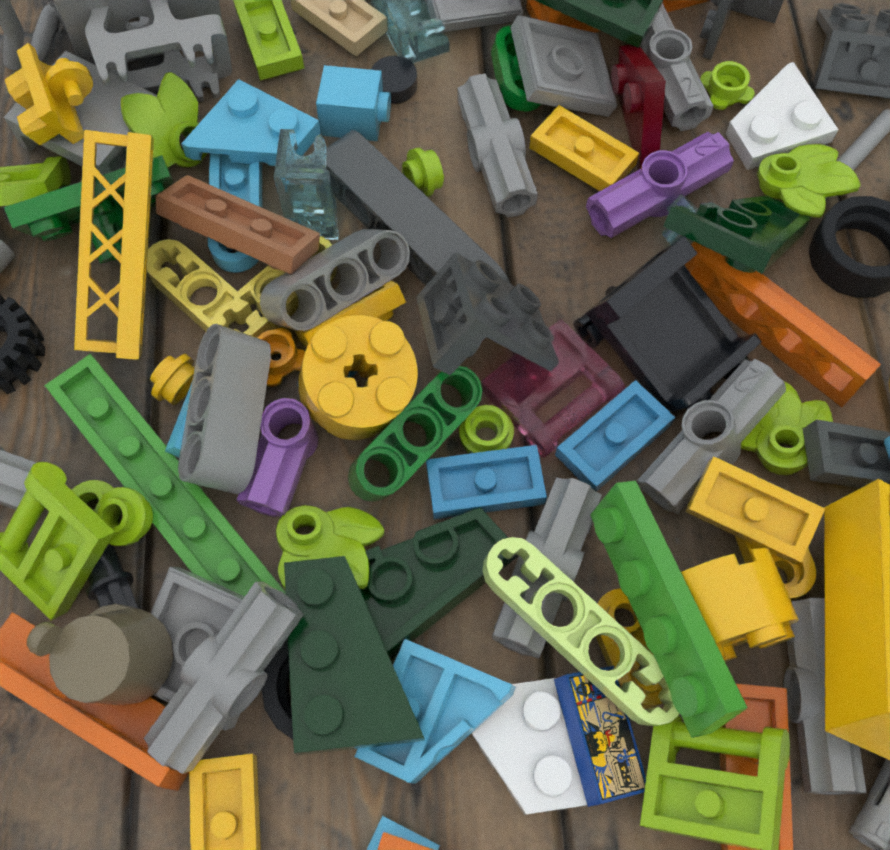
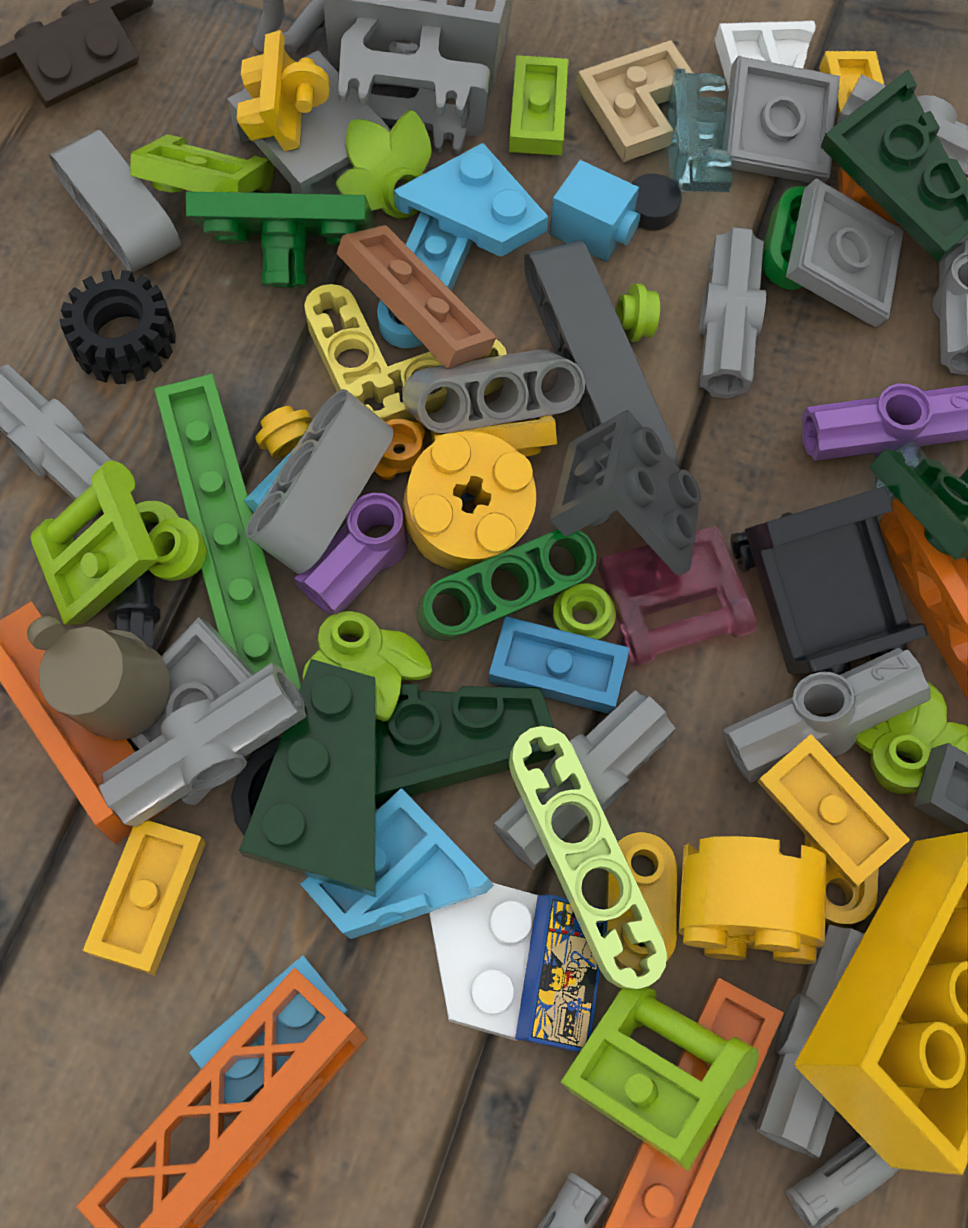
camera: 20 degrees right, 0 degrees up
yellow fence [74,130,154,360] -> none
clear light blue hinge [274,129,339,240] -> none
yellow plate [529,105,639,191] -> none
dark azure plate [555,380,675,492] -> none
bright green plate [590,481,747,738] -> none
dark red wing [611,45,666,170] -> none

